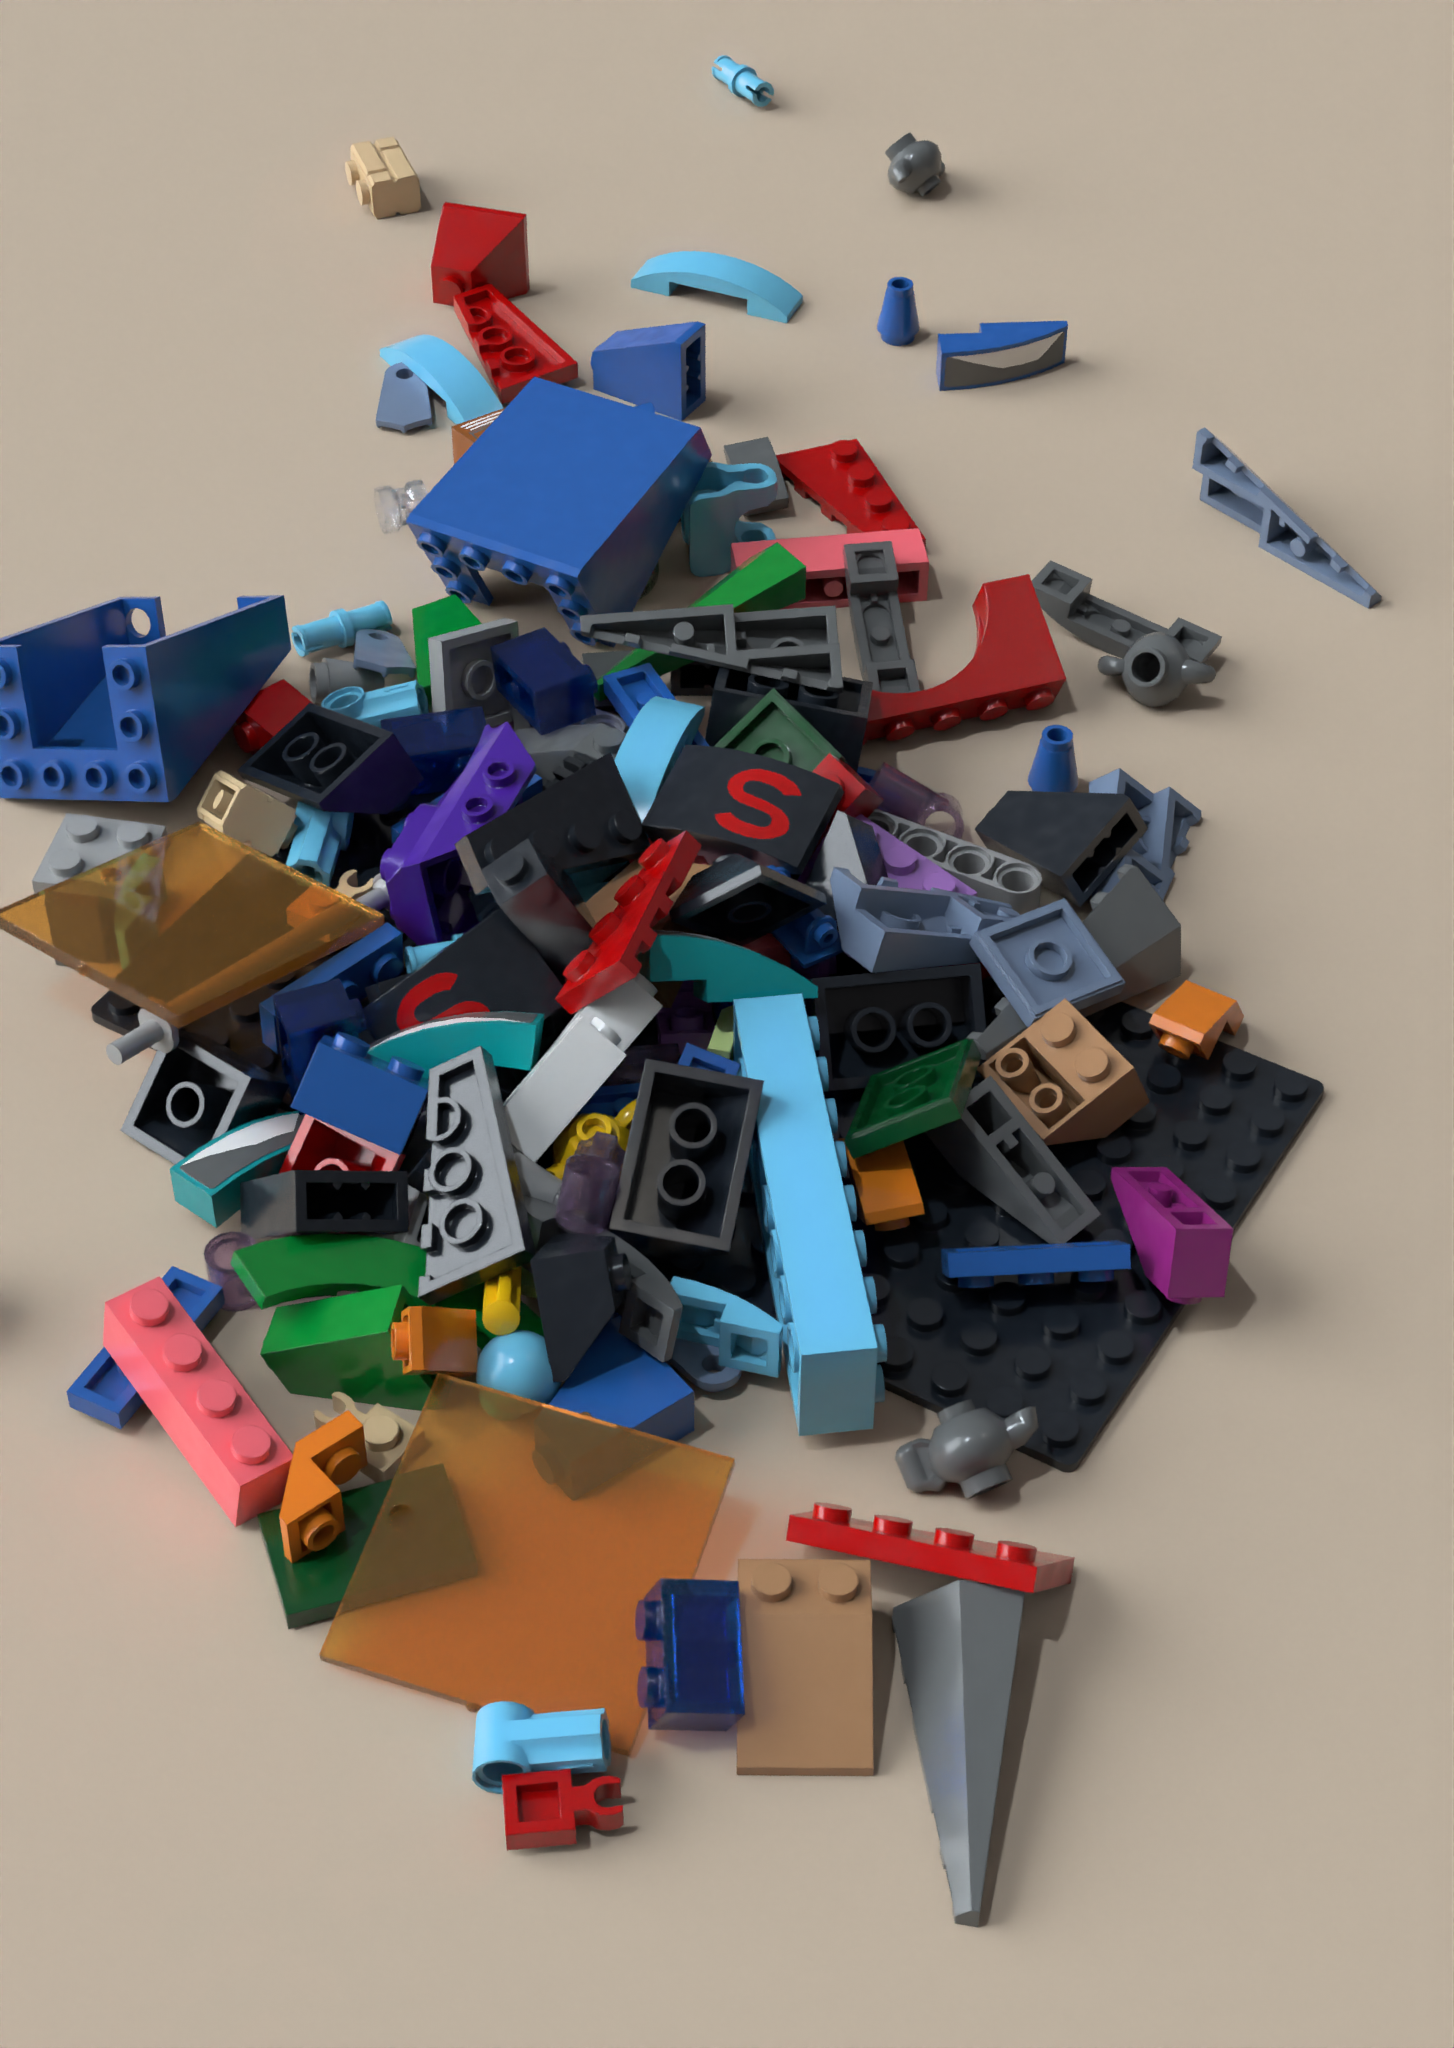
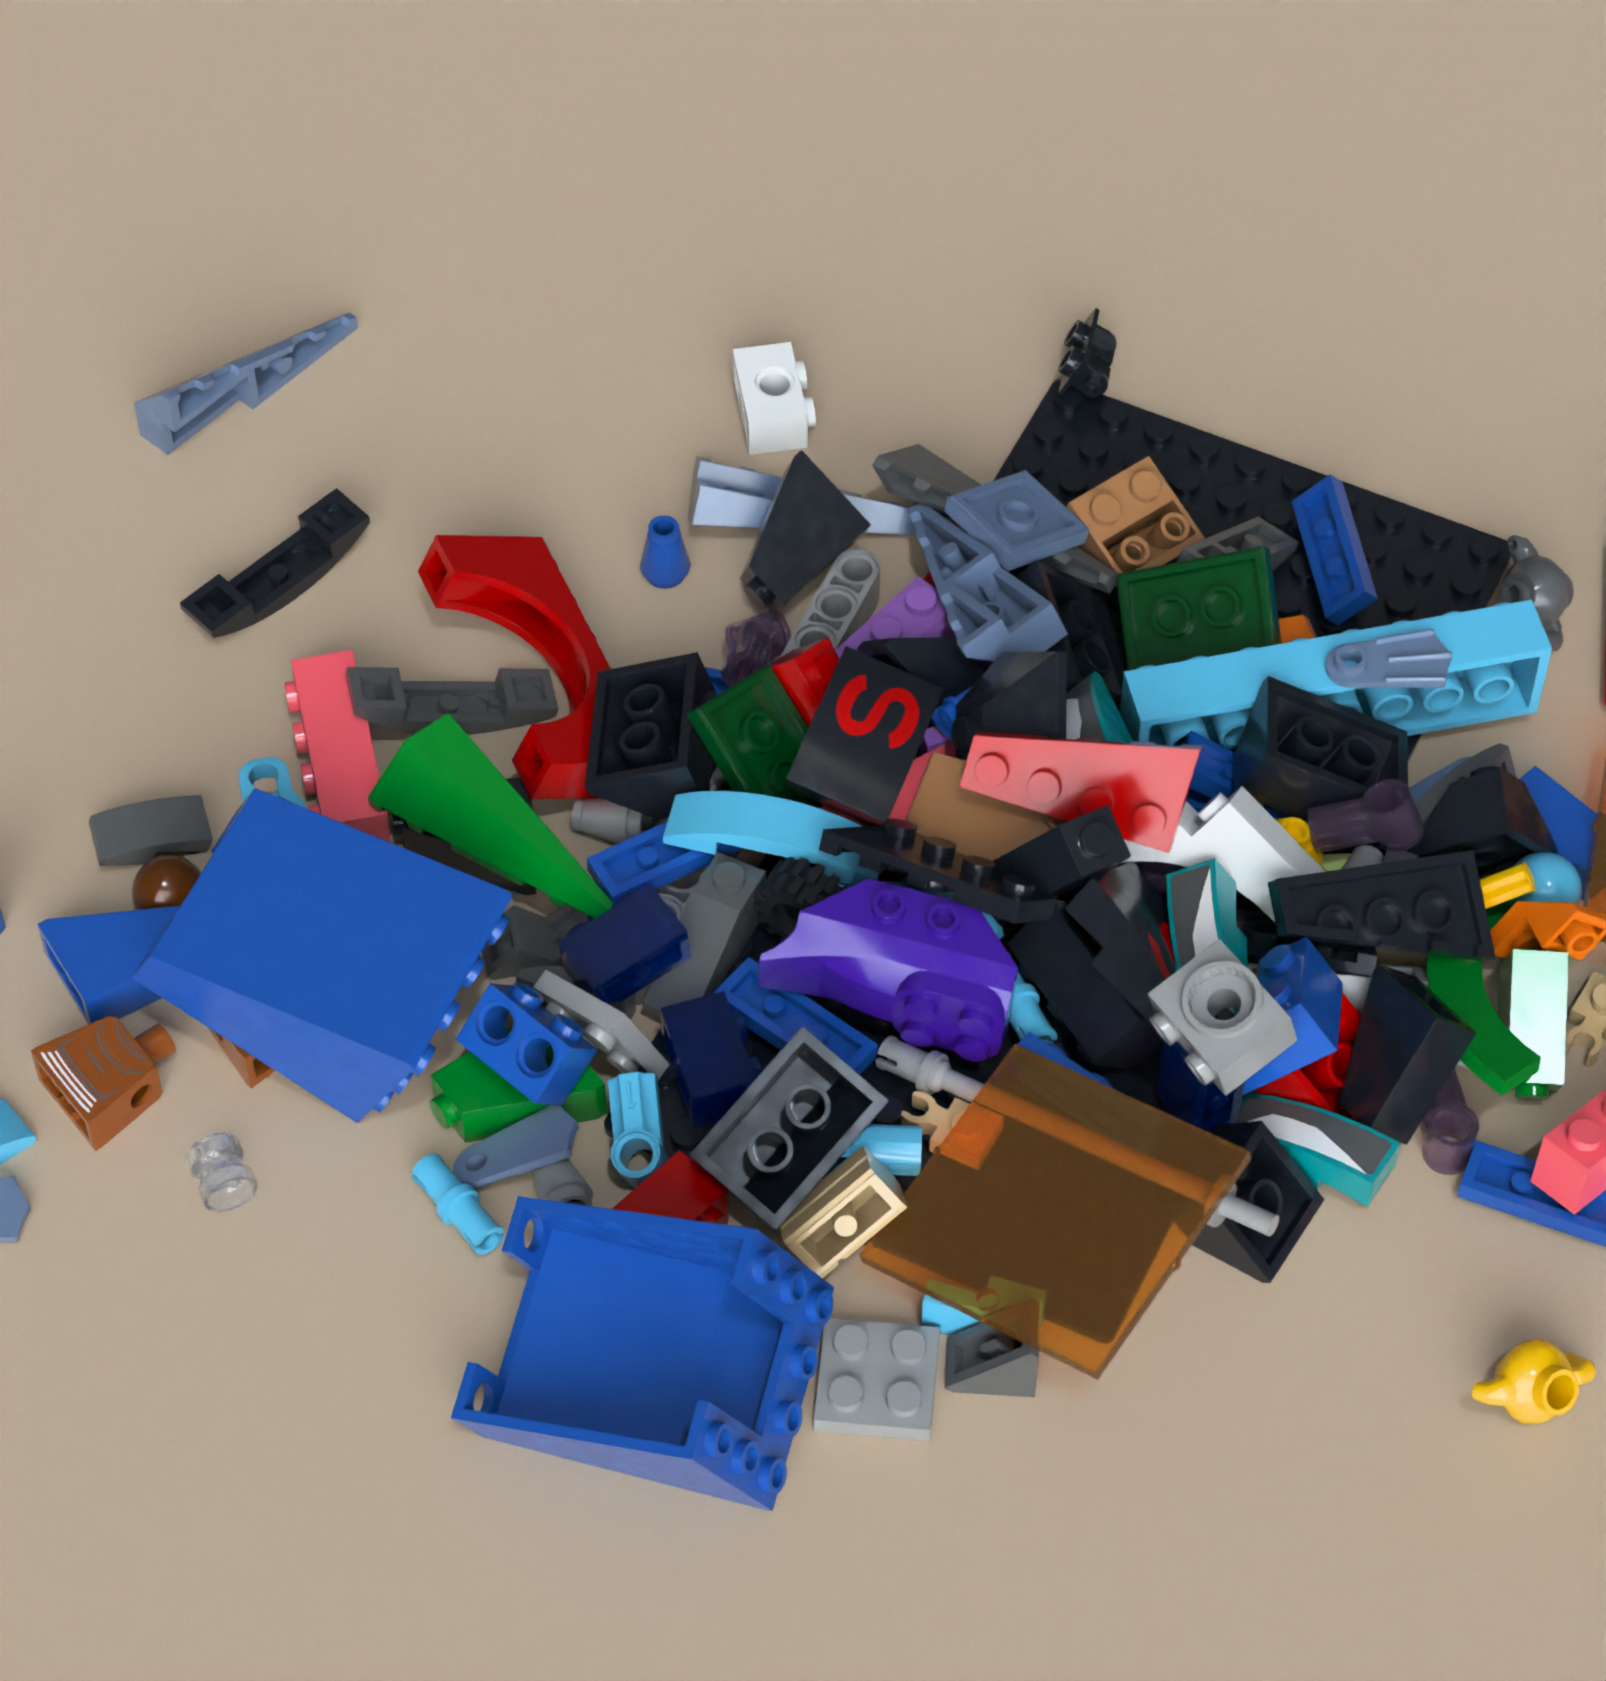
camera: 95 degrees left, 10 degrees up
dark grey wedge [580,604,843,693] -> none
medium azure slope [670,1276,783,1378] -> none
red wing [776,439,926,548] -> none
dark grey slope [1032,560,1222,663] -> none
dark grey piece [1097,631,1216,707] -> none
magenta slope [1111,1167,1234,1305] -> none
orange slope [1148,980,1244,1060] -> none
none -> black slope [180,488,370,638]
none -> blue brick [456,982,597,1105]
none -> white brick [732,342,816,455]
none -> black hinge [1058,308,1117,398]
none -> light grey brick [1148,938,1298,1096]
none -> sand blue piece [1325,629,1453,688]

